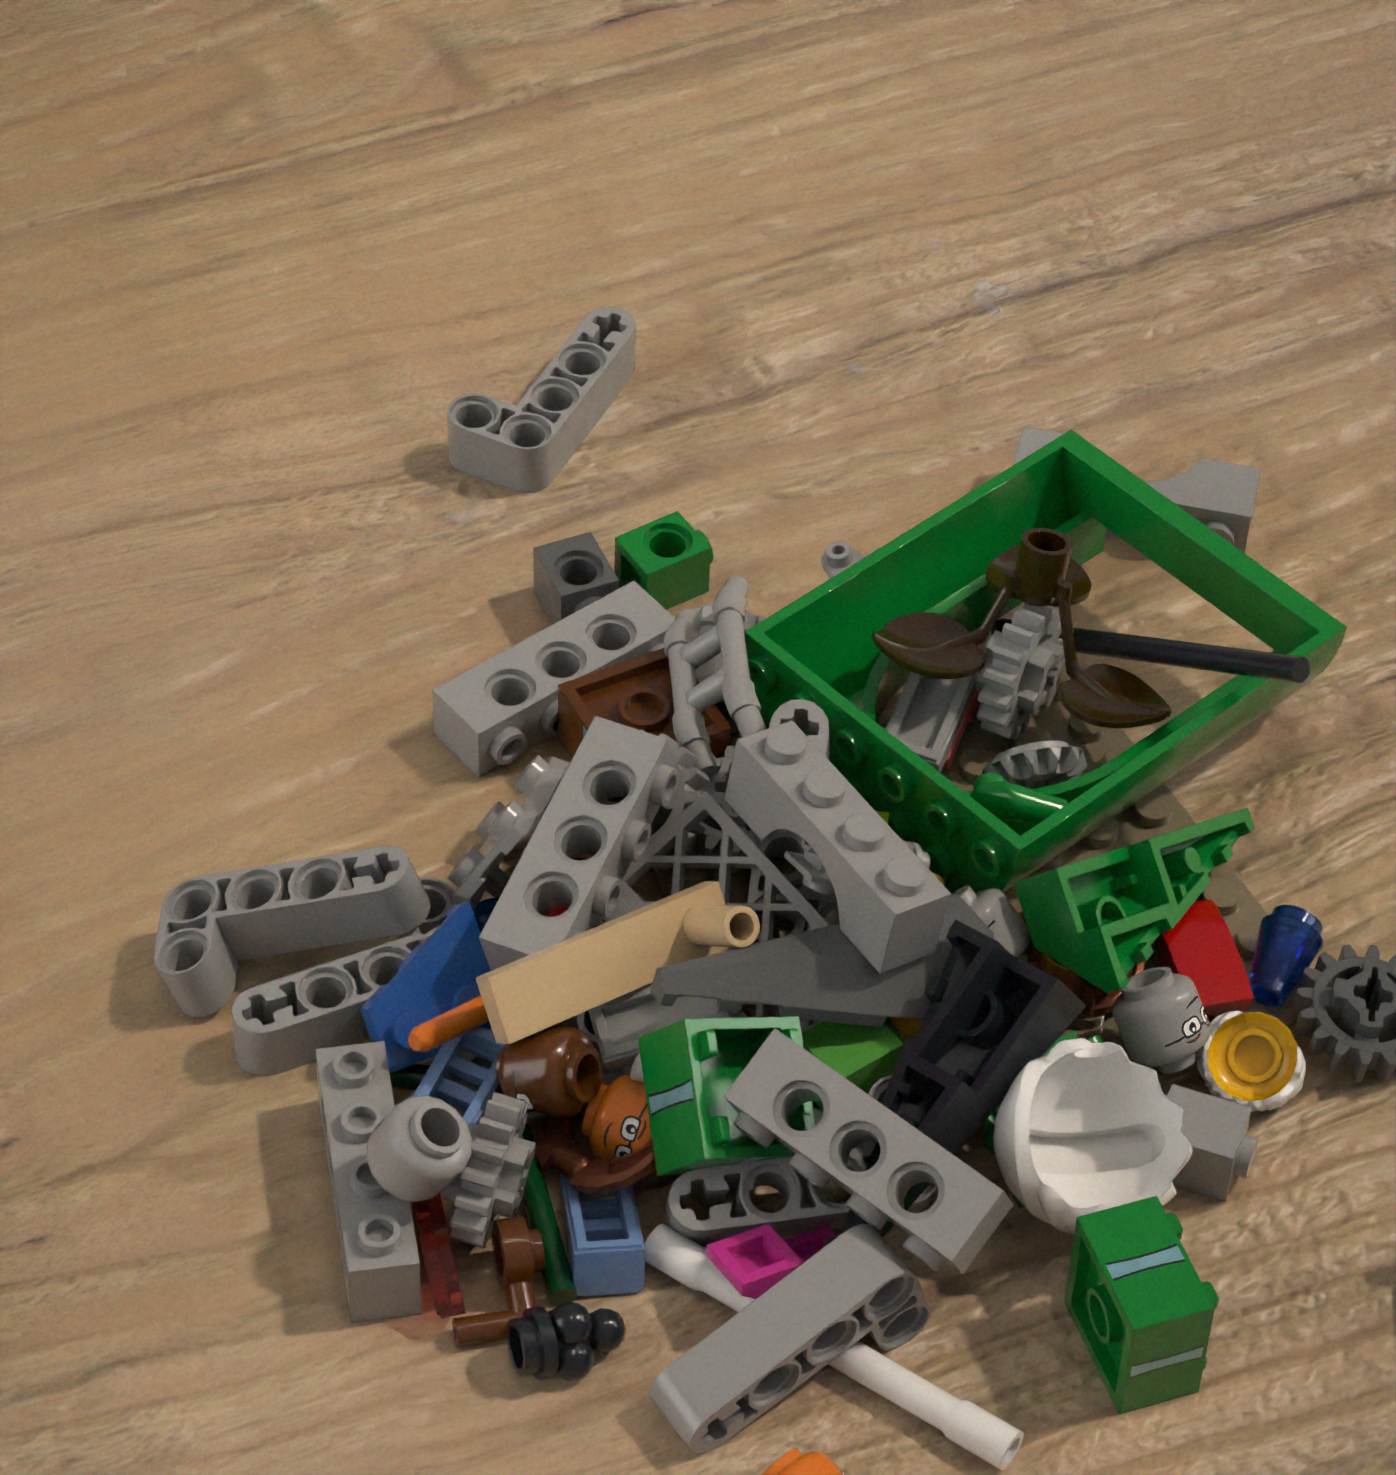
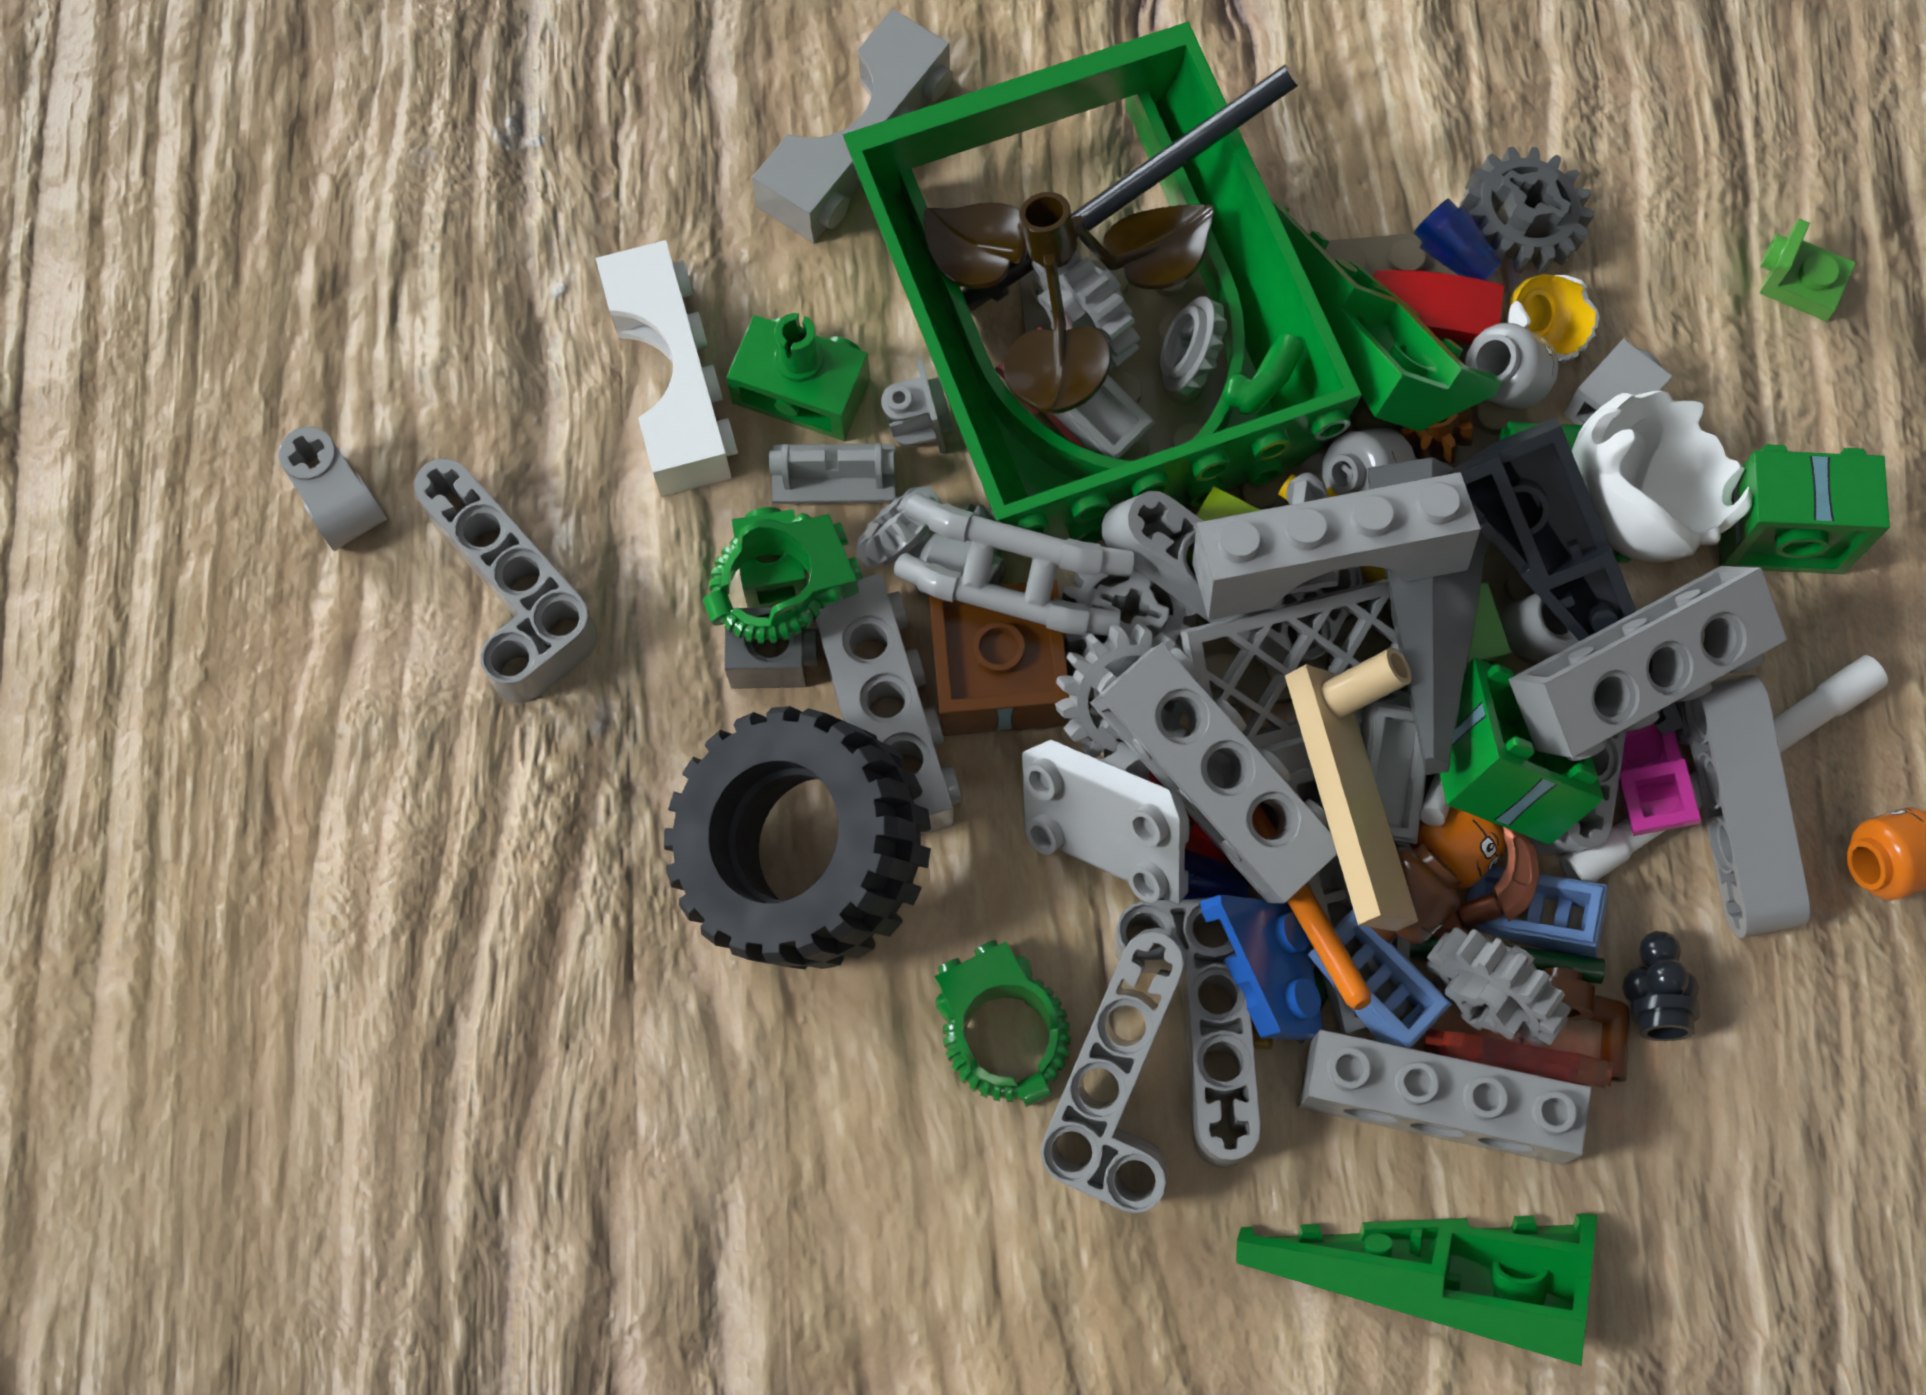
camera: 65 degrees left, 25 degrees up
light grey head [366,1095,472,1202] -> none
none -> light grey piece [278,427,387,552]
none -> white arch [595,240,738,497]
none -> black tyre [664,706,931,970]
none -> green piece [703,513,863,644]
none -> green brick [726,313,871,441]
none -> light grey hinge [769,443,895,504]
none -> green piece [935,940,1071,1107]
none -> green wedge [1236,1213,1597,1366]

